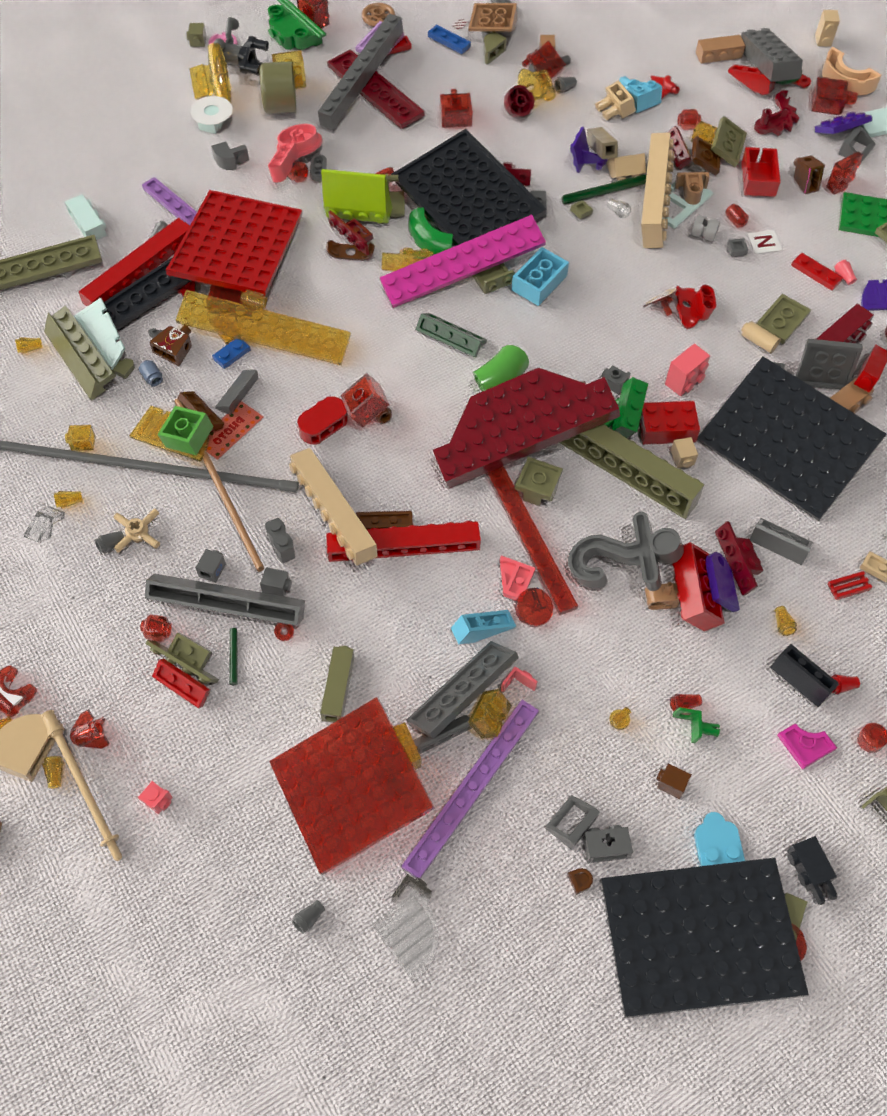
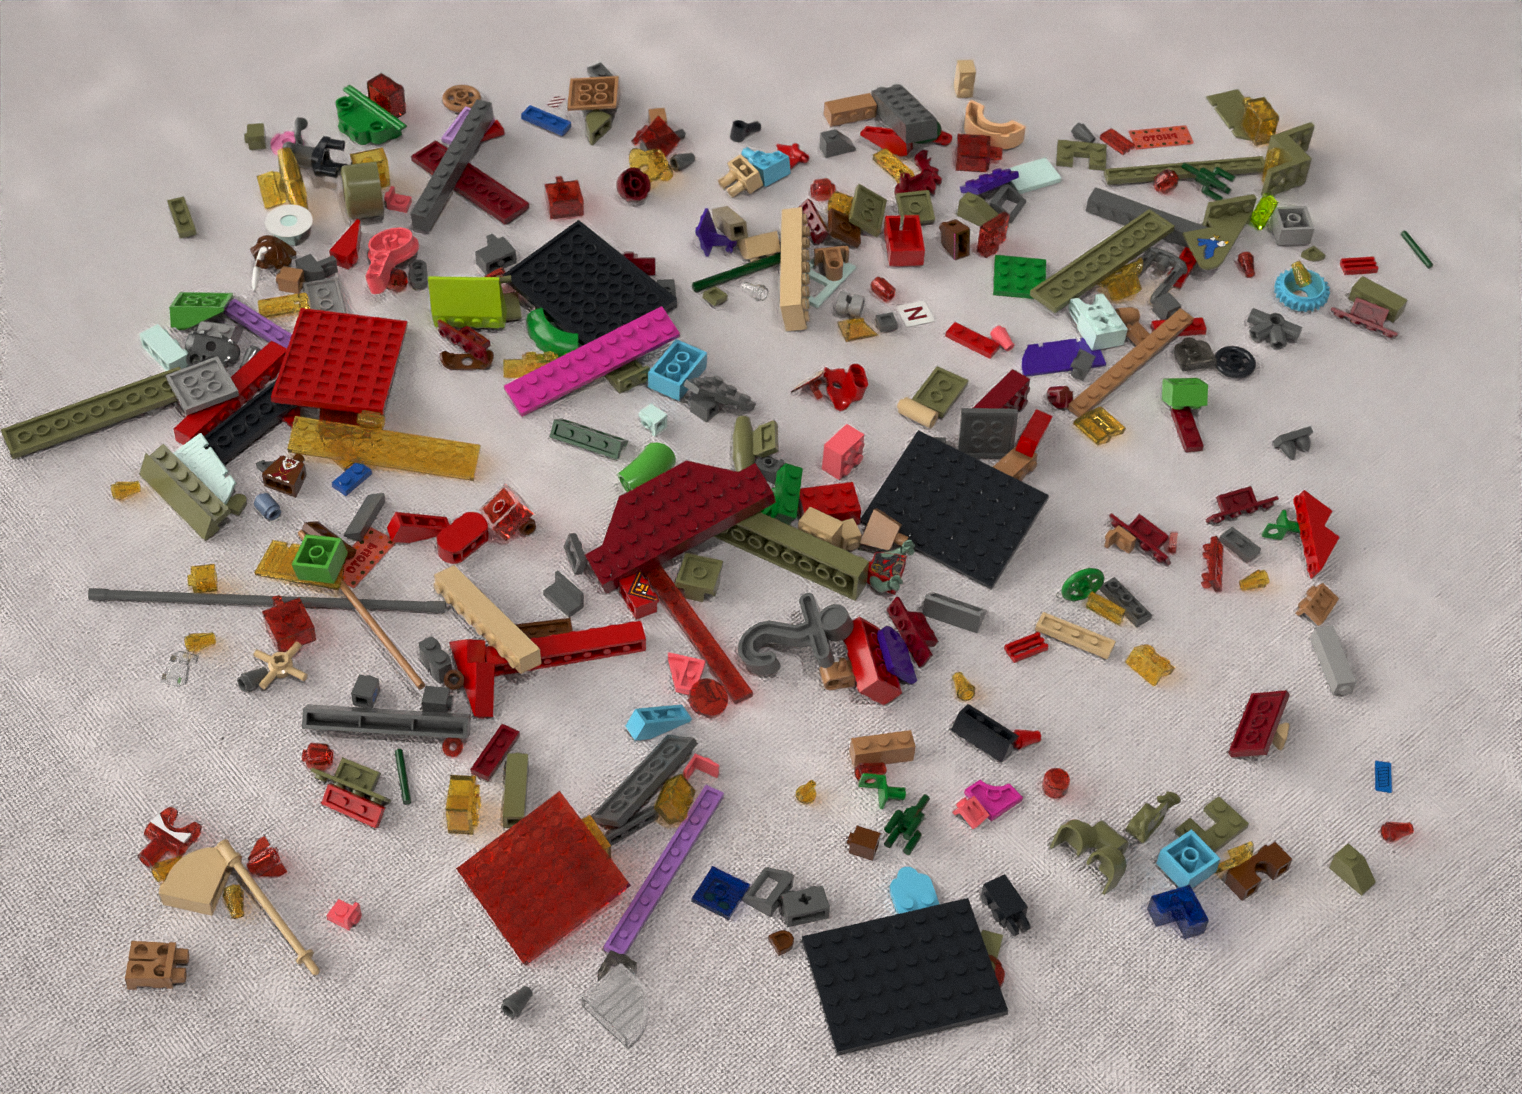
camera: 10 degrees left, 10 degrees down
none -> light grey plate [165,356,239,415]
none -> olive plate [167,196,197,238]
none -> bright green slope [169,292,233,330]
none -> dark grey piece [185,330,240,368]
none -> light grey slope [197,321,244,351]
none -> reddish brown helmet [250,235,297,291]
none -> clear yellow plate [258,293,310,318]
none -> clear red hinge [262,595,316,653]
none -> medium nougat brick [276,266,305,294]
none -> light grey tile [302,277,347,313]
none -> red slope [329,219,362,270]
none -> coral bracket [384,186,412,213]
none -> red slope [387,512,450,543]
none -> reddish brown cone [444,670,464,690]
none -> clear yellow brick [445,775,481,835]
none -> red slope [449,639,495,719]
none -> dark red plate [470,724,520,781]
none -> dark grey hinge [475,234,517,276]
none -> dark grey panel [543,570,584,618]
none -> dark grey piece [564,533,588,575]
none -> red brick [619,572,659,620]
none -> light aqua brick [638,404,667,437]
none -> dark grey plate [683,376,756,411]
none -> dark grey brick [690,394,719,423]
none -> clear blue tile [691,866,750,920]
none -> black pin [730,120,761,142]
none -> olive plate [732,416,779,472]
none -> tan slope [798,507,843,548]
none -> dark grey slope [819,129,856,158]
none -> clear yellow slope [837,318,879,342]
none -> medium nougat brick [849,730,916,769]
none -> medium nougat torso [860,508,909,551]
none -> torso [867,540,915,595]
none -> clear yellow plate [872,148,915,184]
none -> dark green plant [884,794,930,855]
none -> olive hinge [895,190,935,226]
none -> coral bracket [952,796,990,829]
none -> olive slope [957,192,1009,236]

